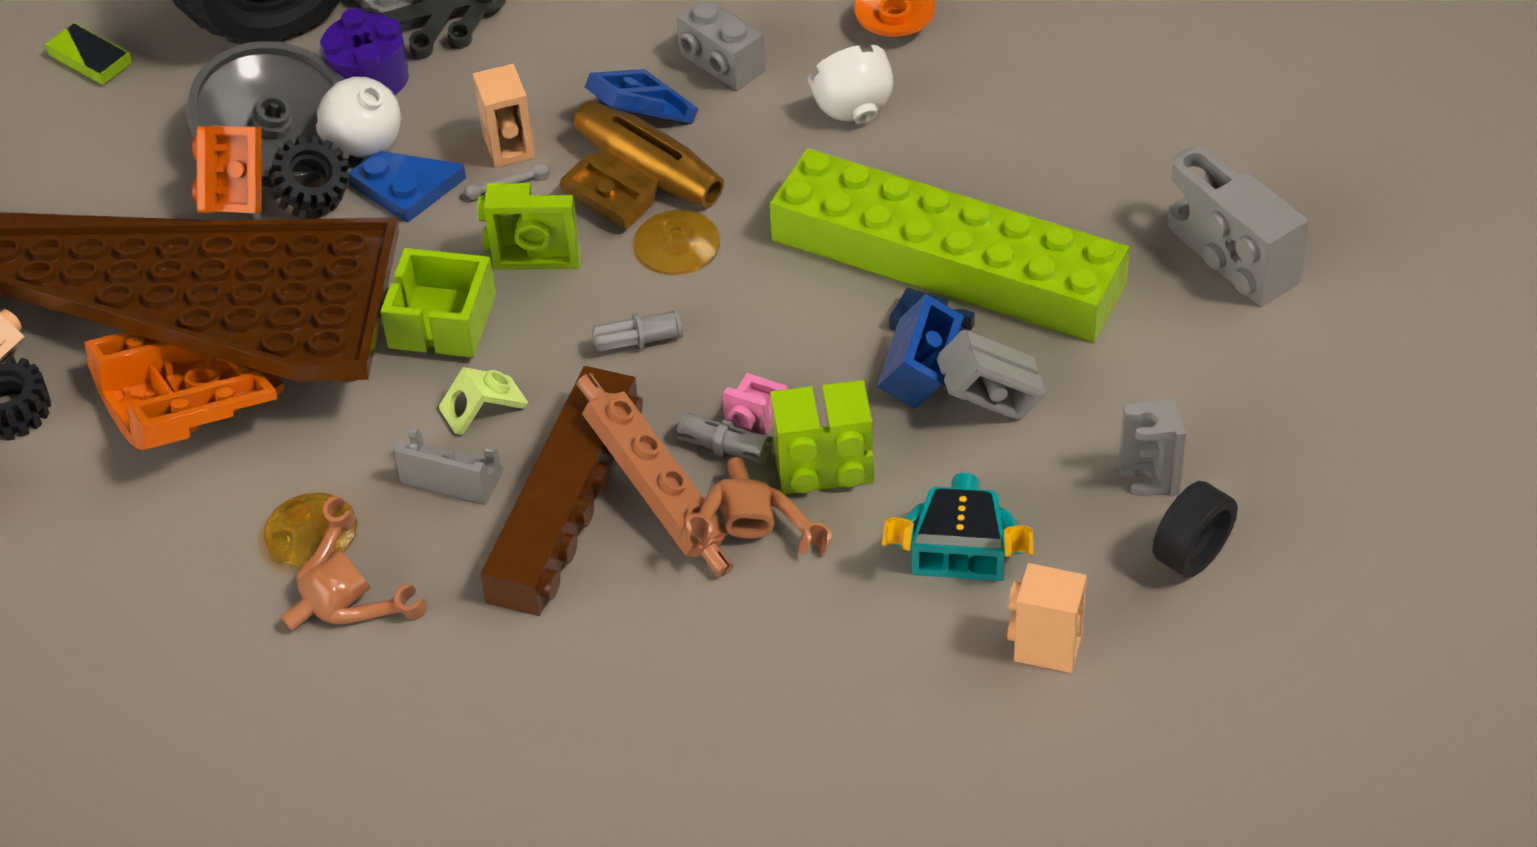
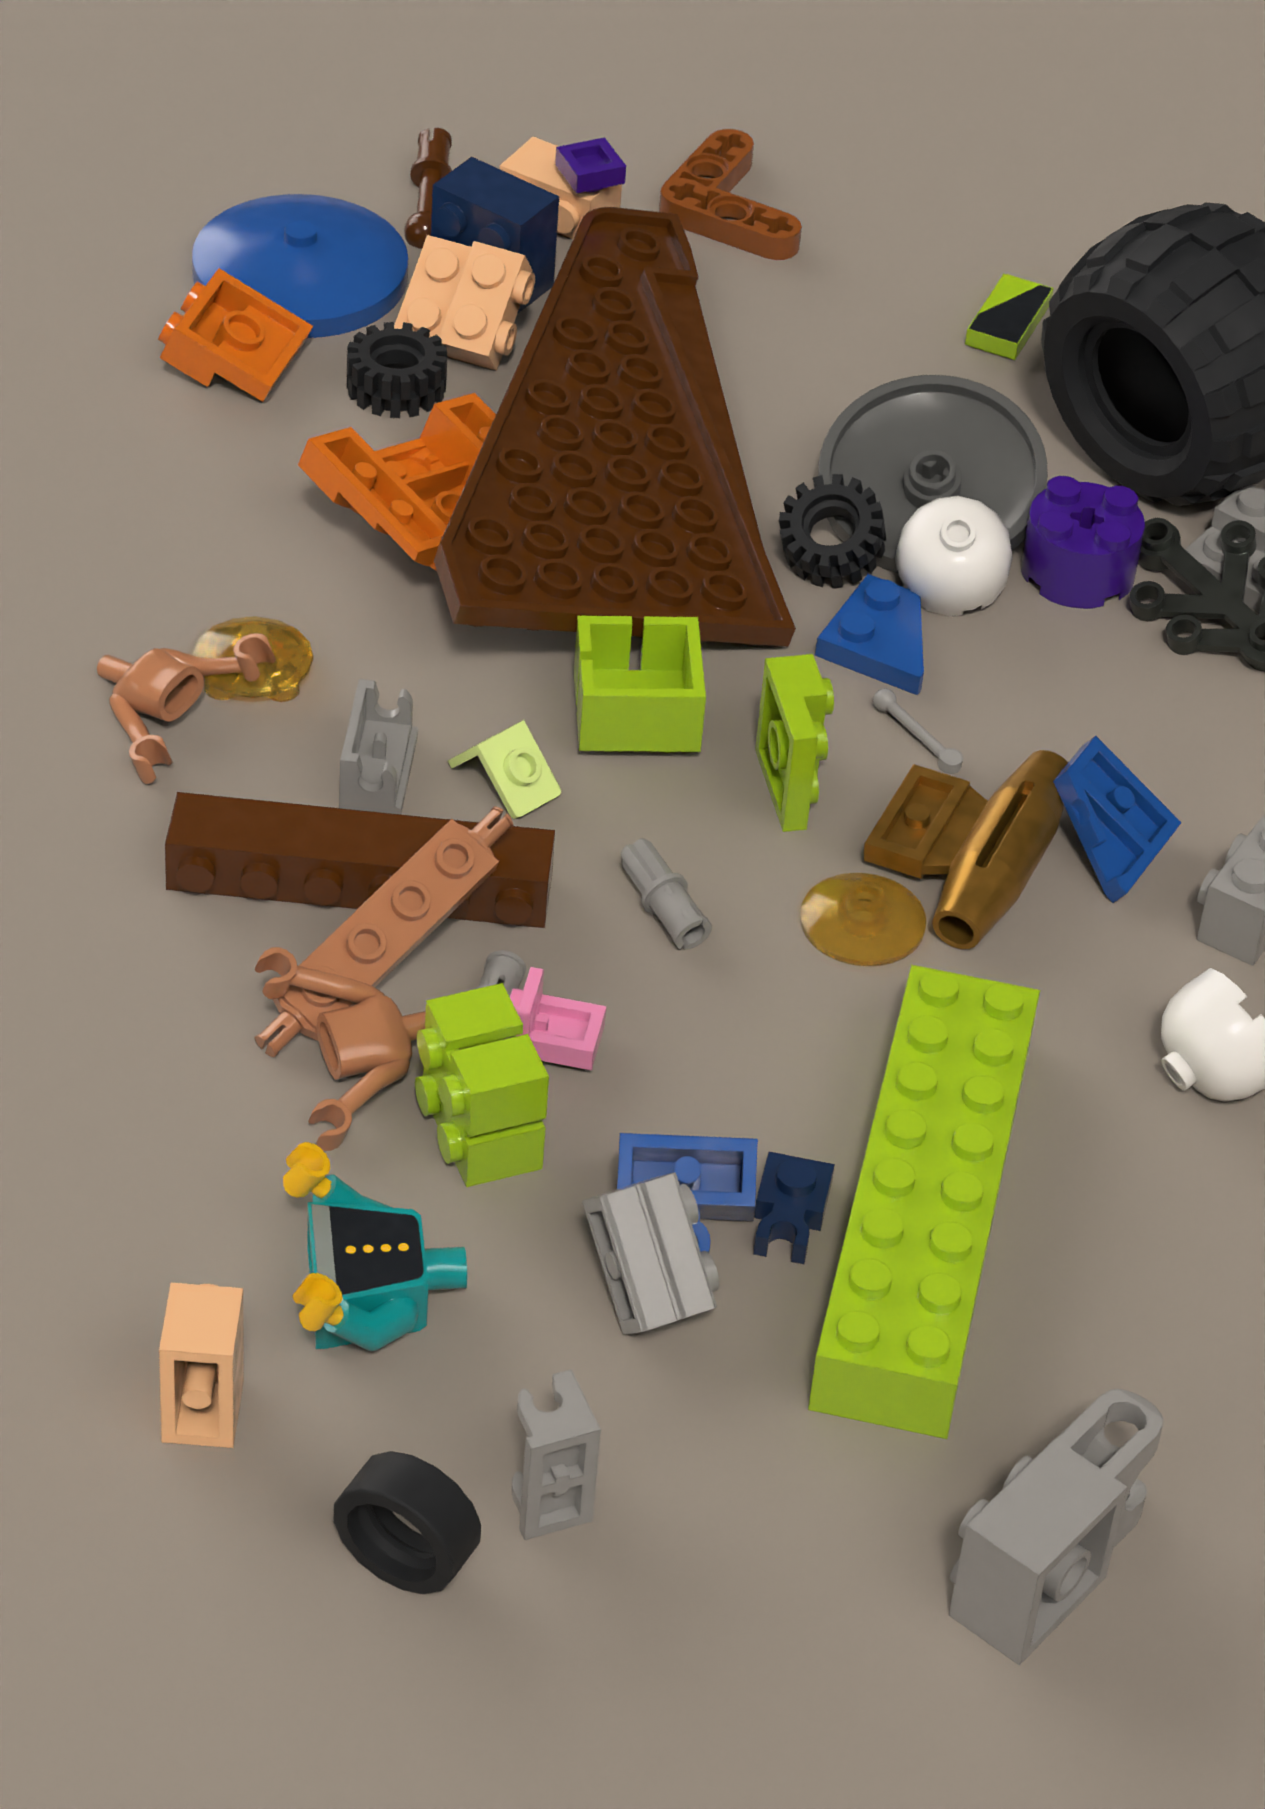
camera: 70 degrees right, 5 degrees down
orange bracket [192,125,262,213] -> none
light nougat brick [473,63,535,168] -> none

